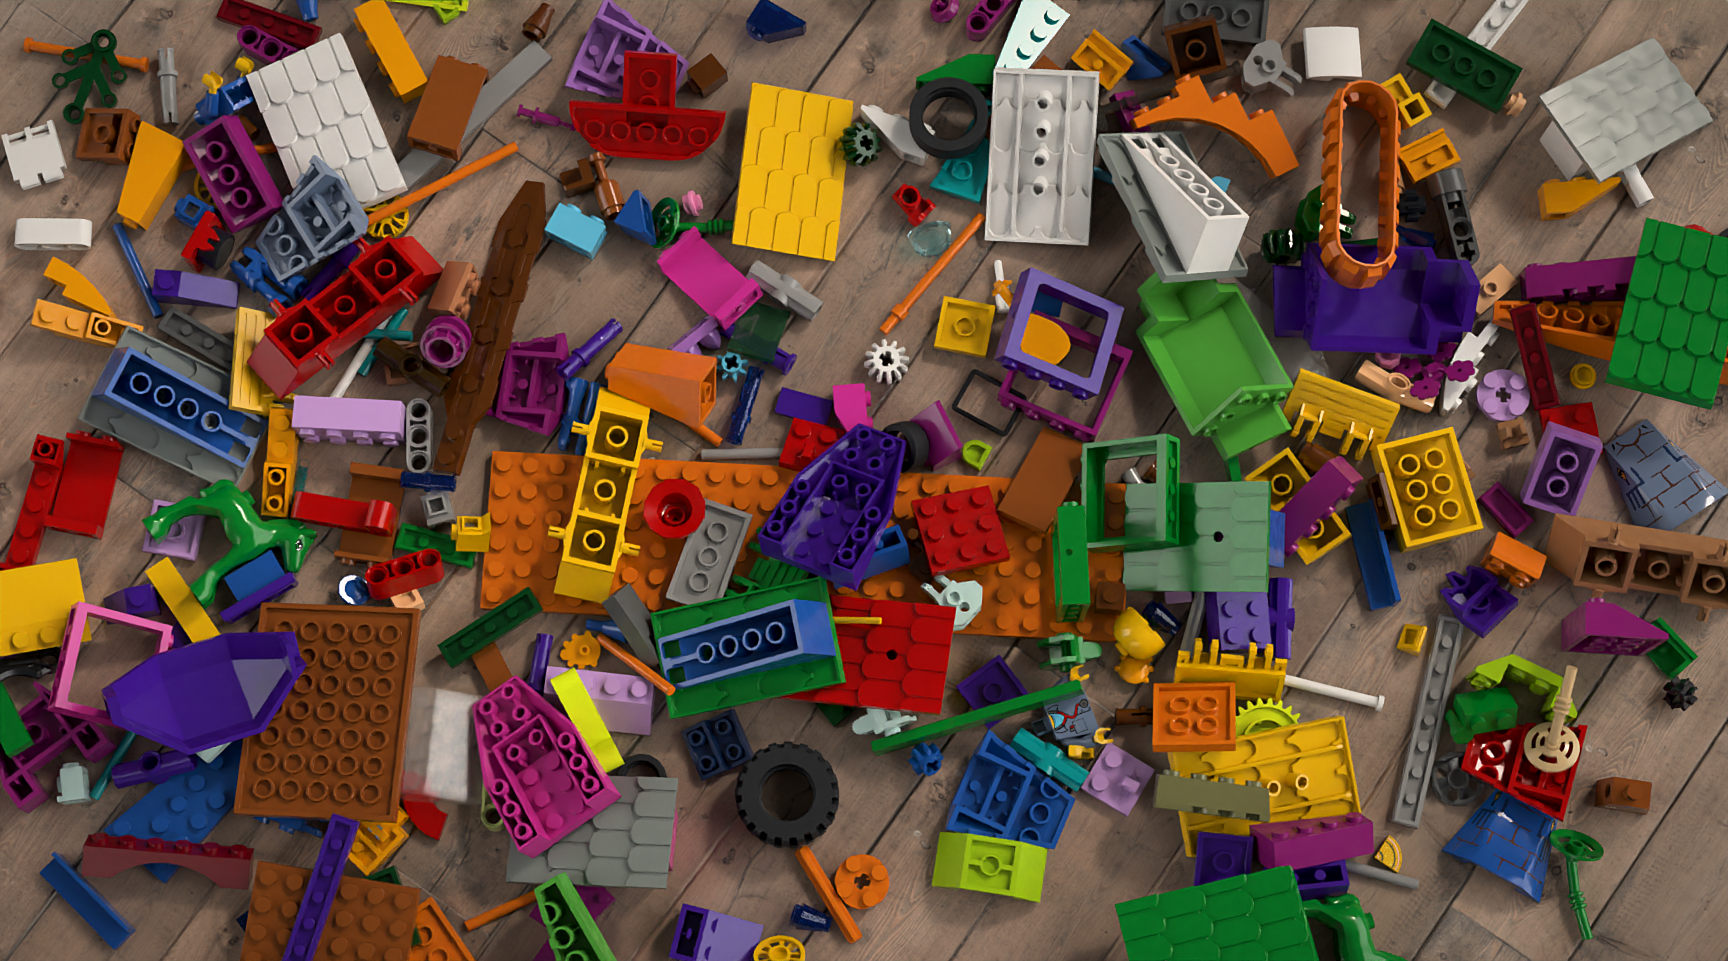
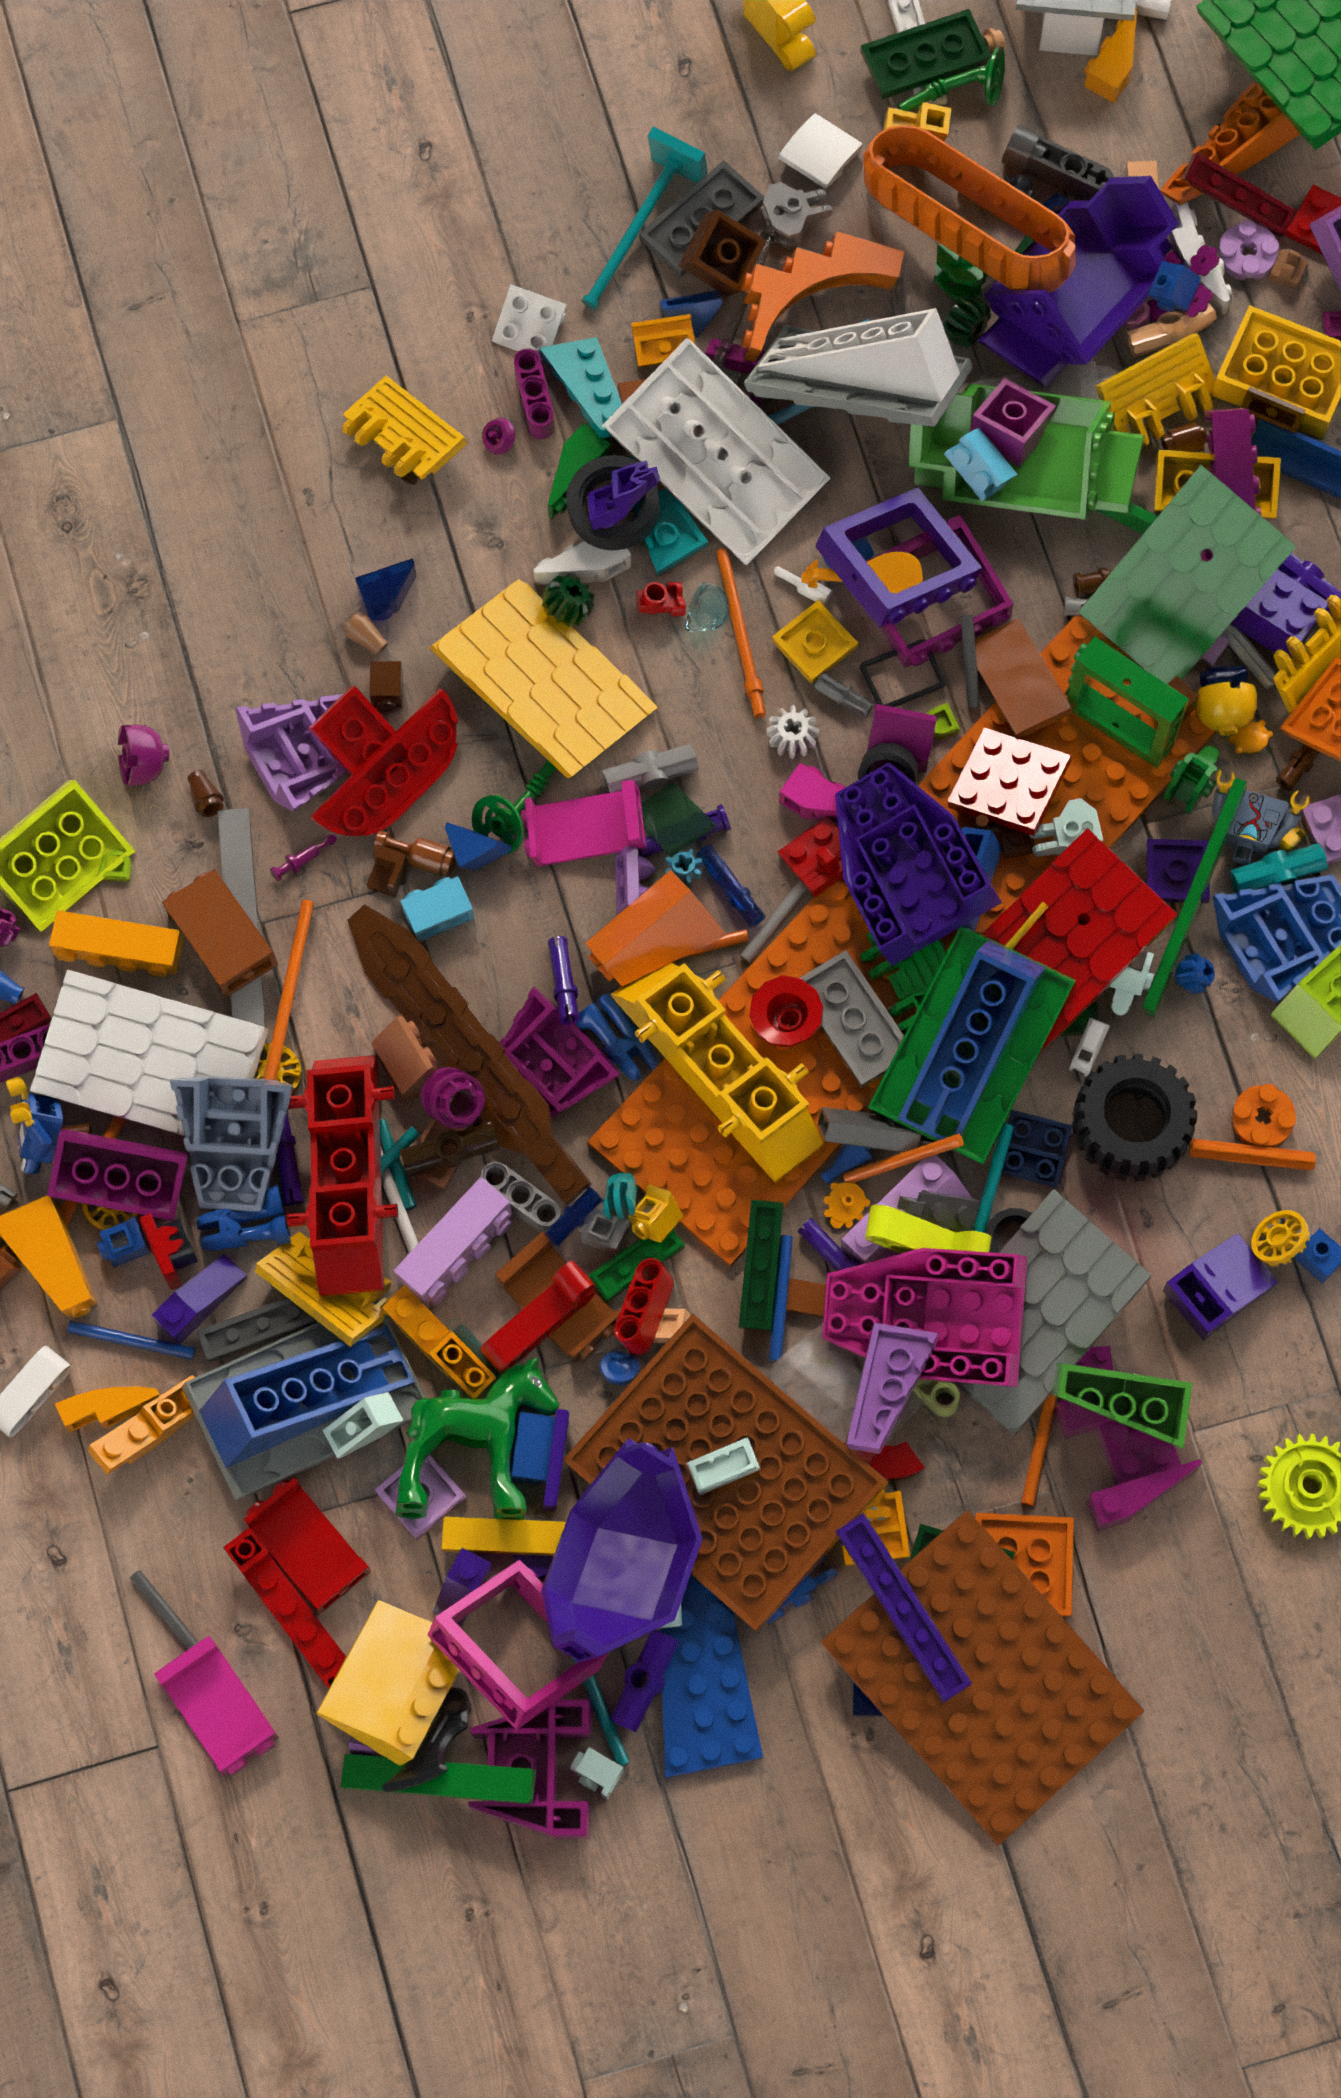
camera: 50 degrees left, 5 degrees down
blue panel [39,851,136,950] -> none
dark red arch [82,833,254,890] -> none
bright pink plate [682,190,703,216] -> none
dark purple tile [775,387,833,425] -> none
clear blue cone [790,903,832,933] -> none
green piece [1080,433,1180,553] -> none
light orange plate [1400,128,1461,185] -> none
magenta wedge [1519,256,1636,304] -> none
yellow plate [1569,363,1596,390] -> none
none -> light aqua slope [323,1392,404,1458]
none -> medium nougat cone [343,611,388,656]
none -> dark purple plate [588,460,660,530]
none -> teal arm [603,1172,637,1220]
none -> light aqua plate [687,1438,761,1495]
none -> blue bar [769,1235,793,1363]
none -> dark grey axle [815,673,875,719]
none -> medium lavender wing [847,1323,939,1454]
none -> green dish [897,46,1005,112]
none -> dark grey hinge [897,1190,981,1231]
none -> medium azure brick [944,427,1018,501]
none -> dark grey bar [961,615,980,708]
none -> magenta slope [970,378,1056,467]
none -> teal piece [972,1123,1014,1233]
none -> white bar [1069,1018,1110,1077]
none -> blue brick [1148,262,1201,312]

